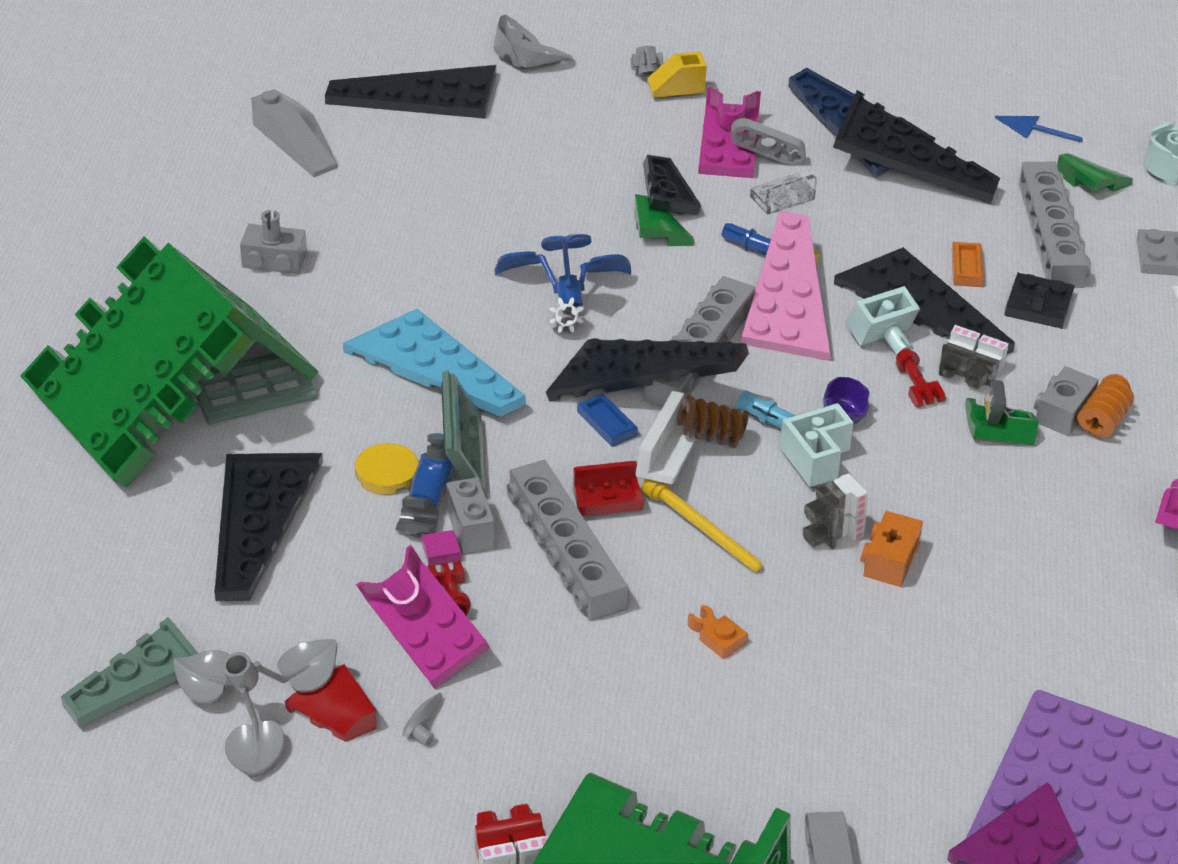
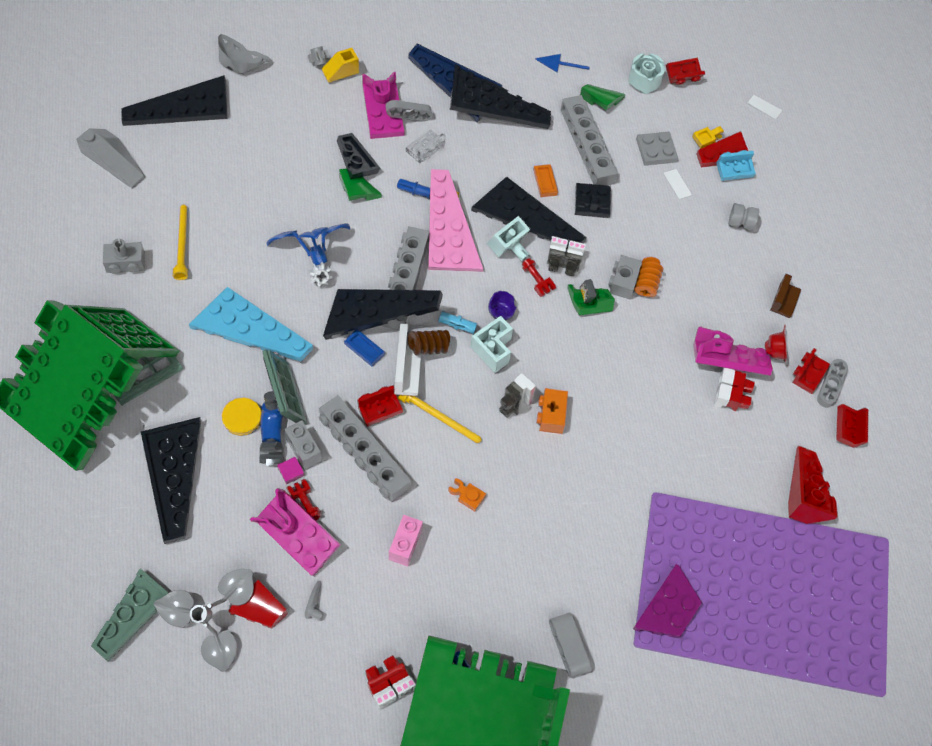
camera: 20 degrees left, 20 degrees up
none -> yellow piece [172,204,188,280]
none -> bright pink brick [389,515,423,567]

